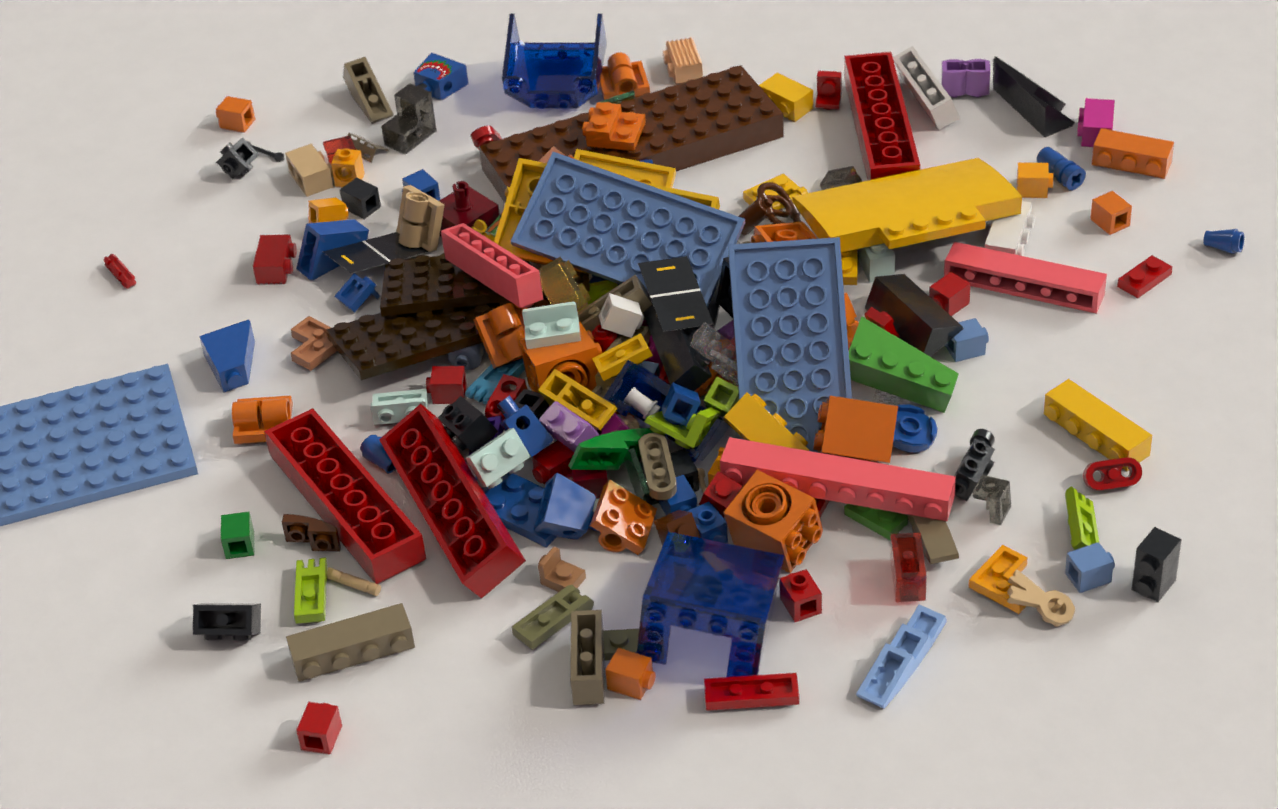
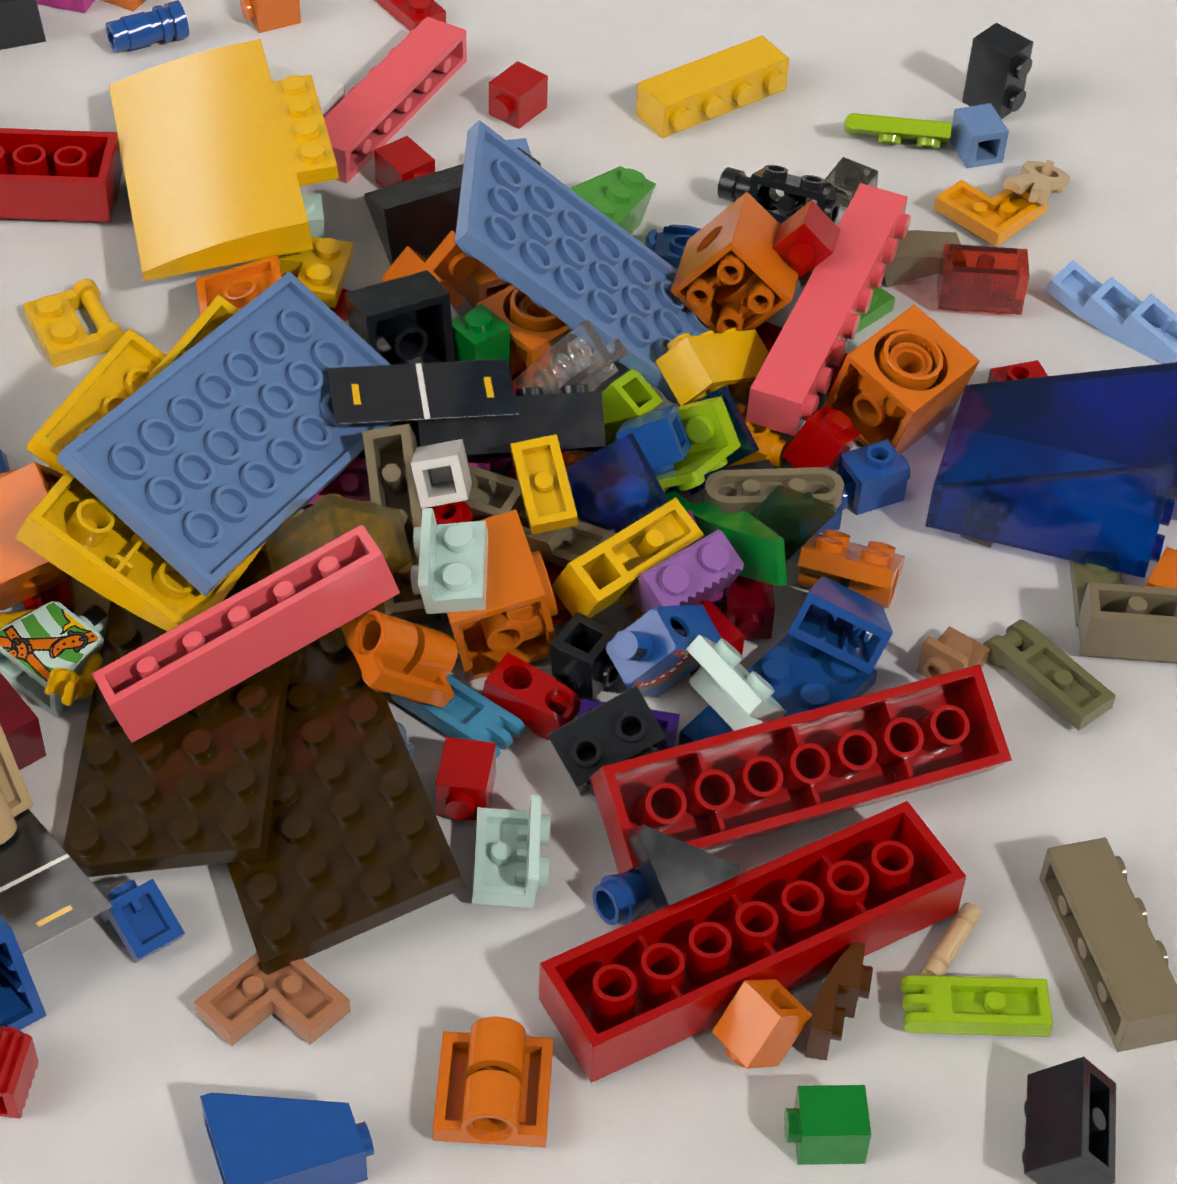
camera: 90 degrees left, 5 degrees up
reddish brown brick [654,510,701,551] -> none
reddish brown piece [738,182,801,235] -> none
clear smoke bracket [820,166,862,190] -> none
light orange brick [1017,162,1053,198] -> none
red plate [1083,457,1142,490] -> none
none -> red brick [489,61,548,129]
none -> black slope [627,825,740,908]
none -> orange brick [712,979,812,1069]
none -> red brick [773,200,841,278]

